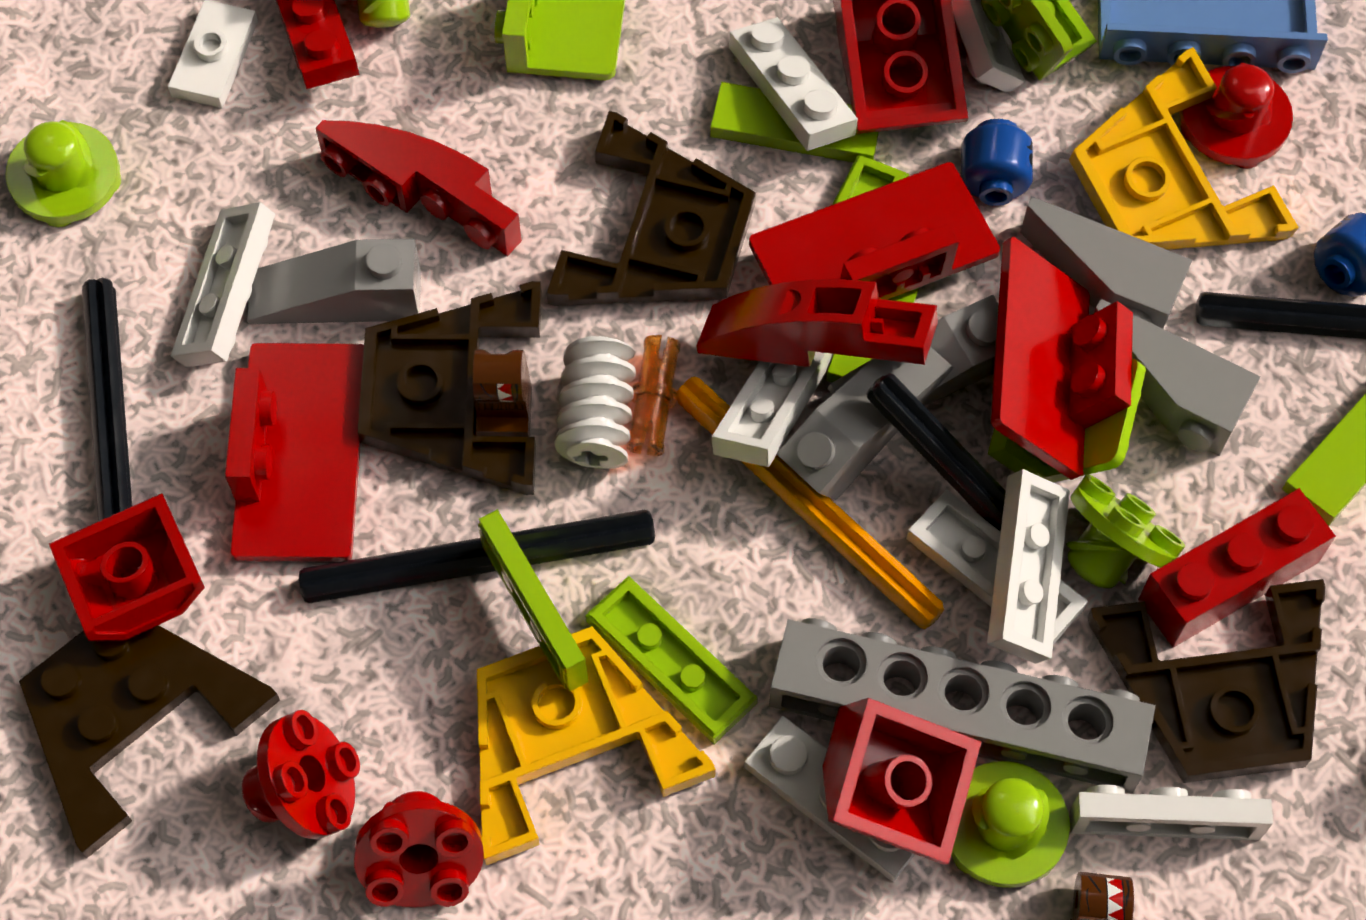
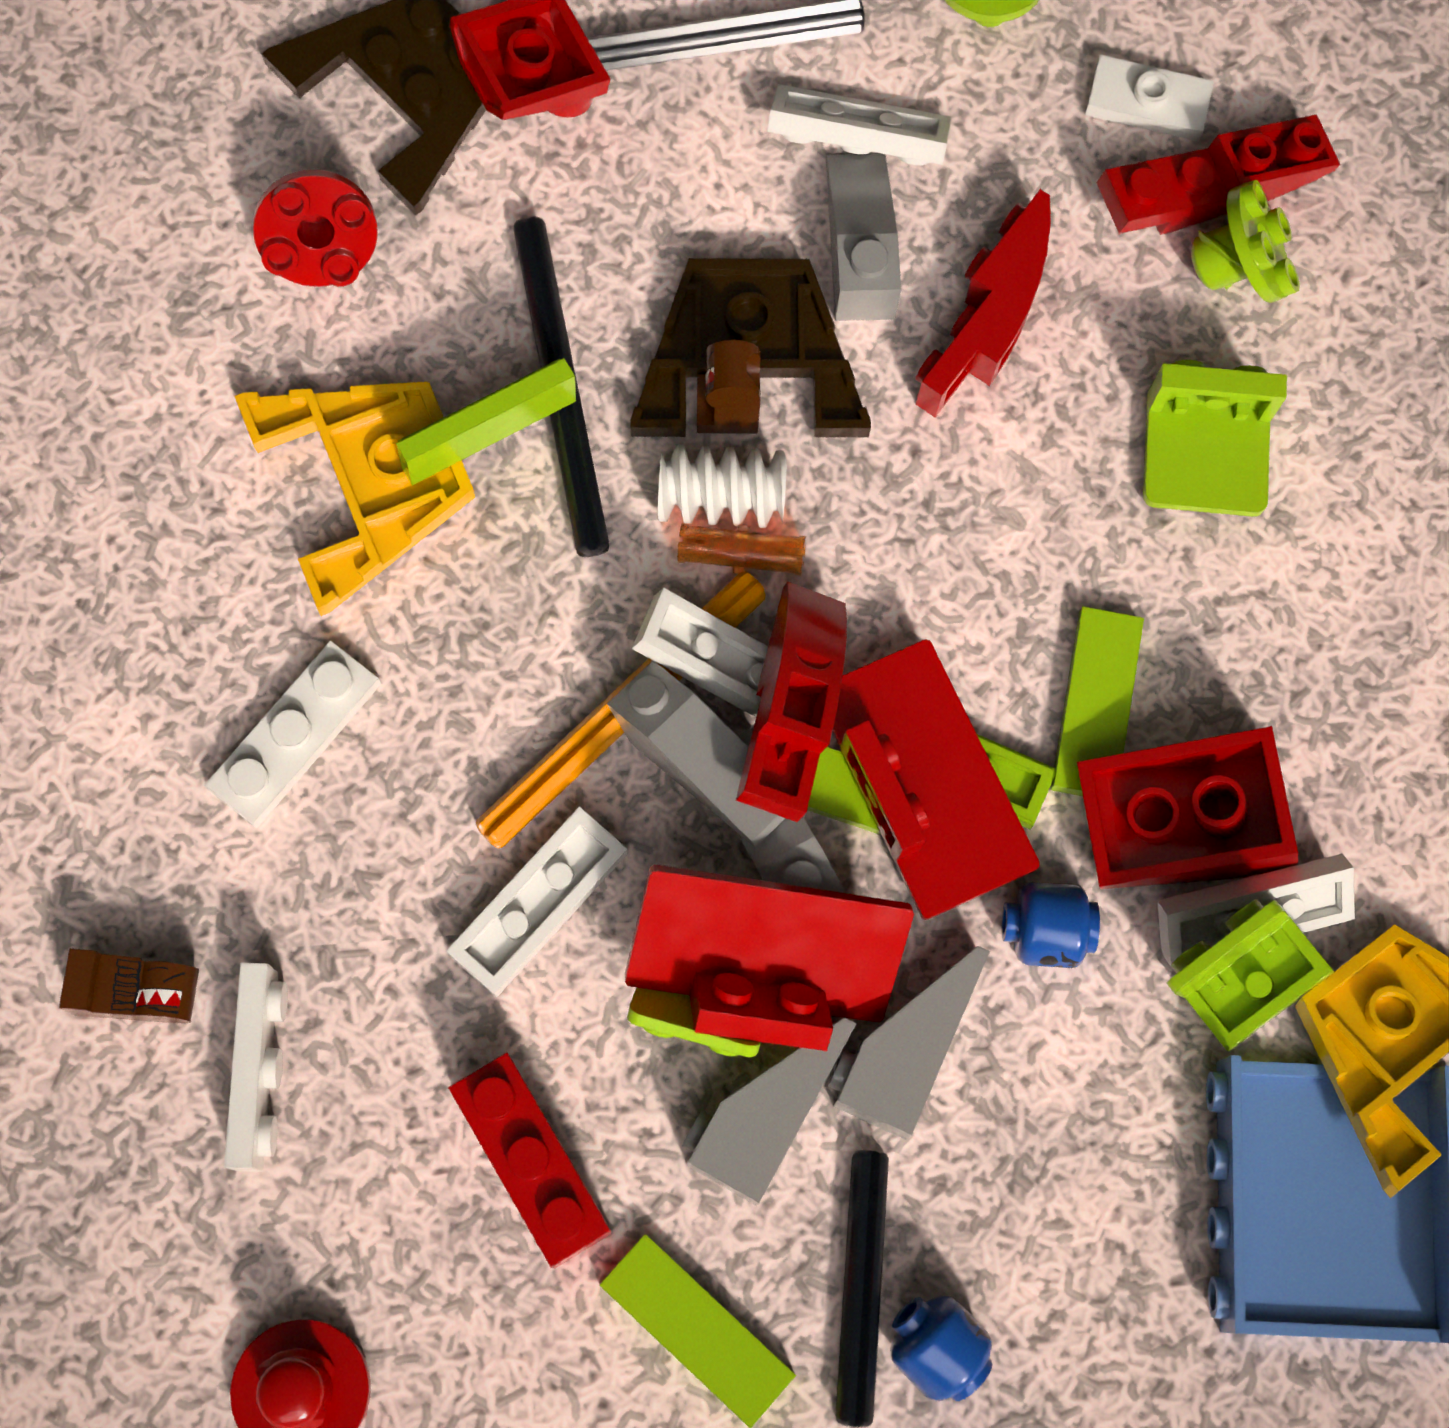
camera: 85 degrees right, 10 degrees up
red bracket [225,343,364,562] -> none
red plate [353,791,484,908] -> none
dark brown wing [546,111,756,306] -> none
lime tile [585,576,758,745] -> none
white plate [729,17,858,151] -> none
light grey brick [769,618,1156,793] -> none
red slope [822,698,982,865] -> none
black axle [866,373,1006,532] -> none
lime plate [951,761,1070,888] -> none
white plate [987,469,1070,664] -> none
lime plate [1066,474,1186,589] -> none
yellow wing [1069,47,1299,250] -> none
dark brown wing [1087,579,1326,783] -> none
red plate [1180,63,1293,169] -> none

